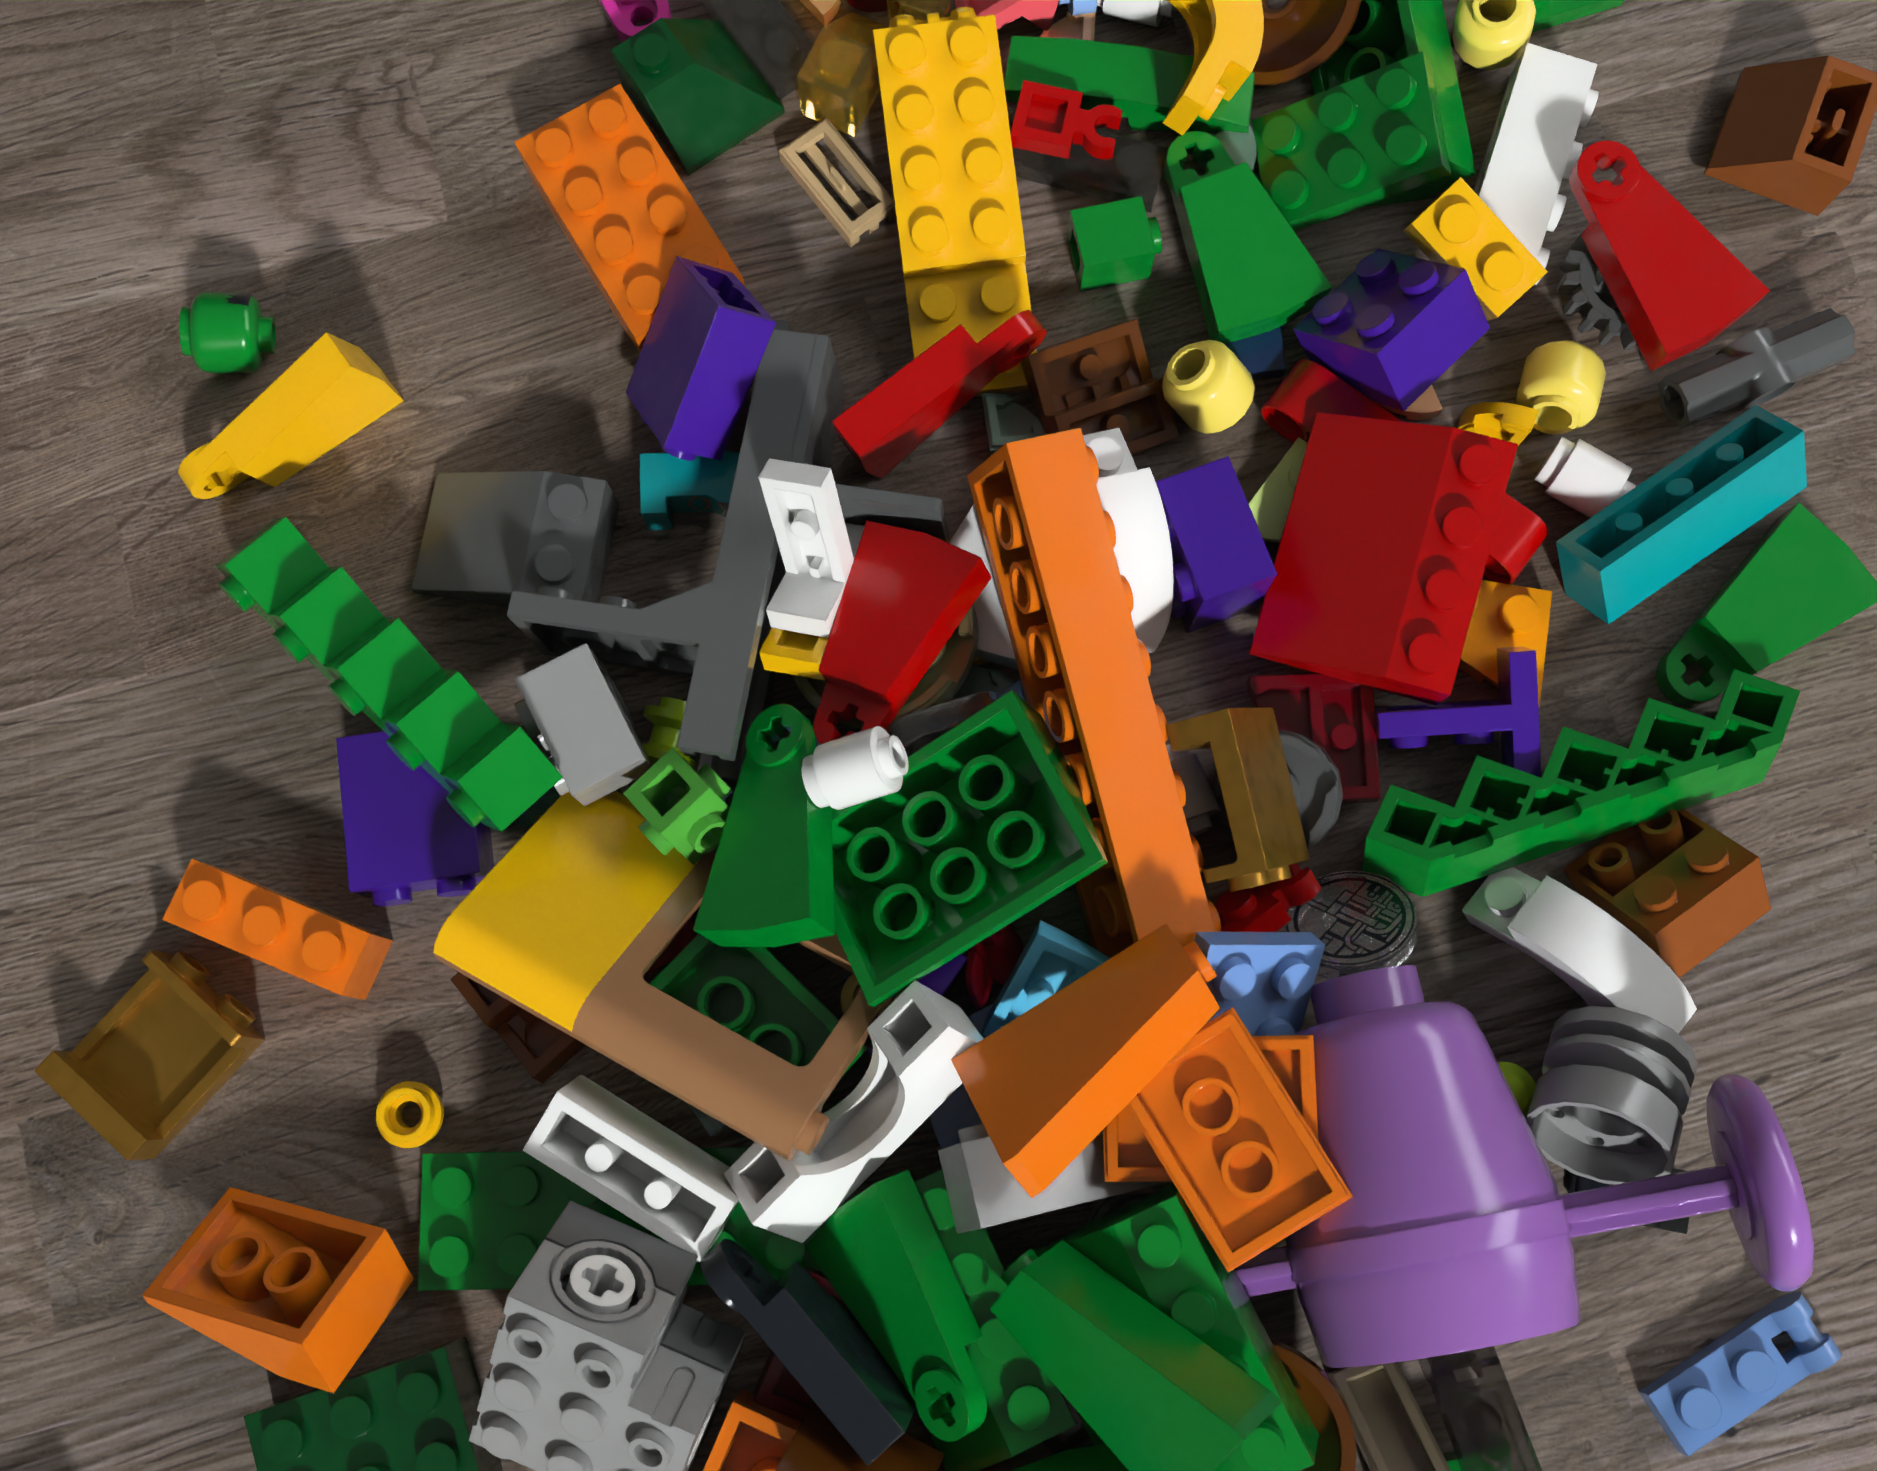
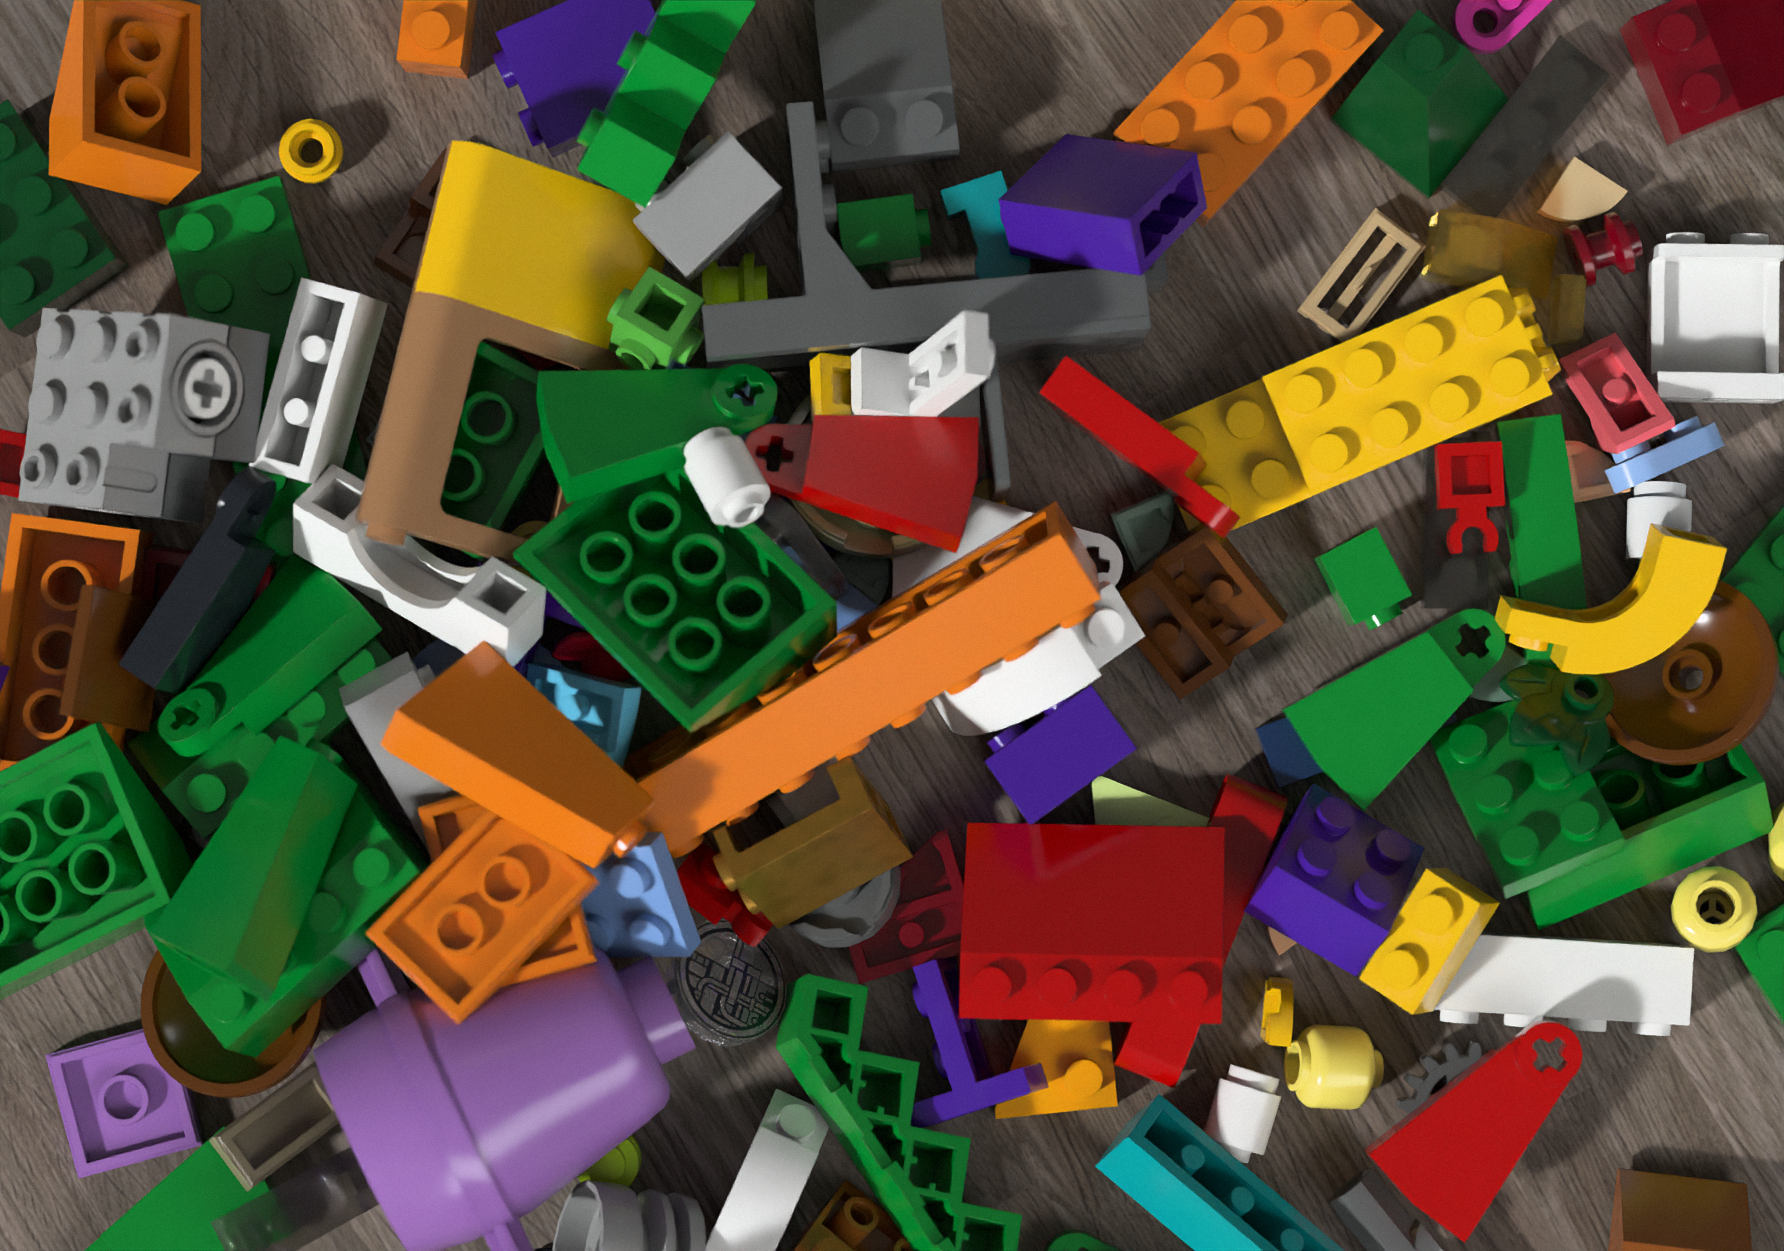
camera: 75 degrees right, 10 degrees up
light yellow head [1162,340,1255,434] -> none
none -> green brick [836,194,932,272]
none -> dark green plate [1499,664,1614,776]

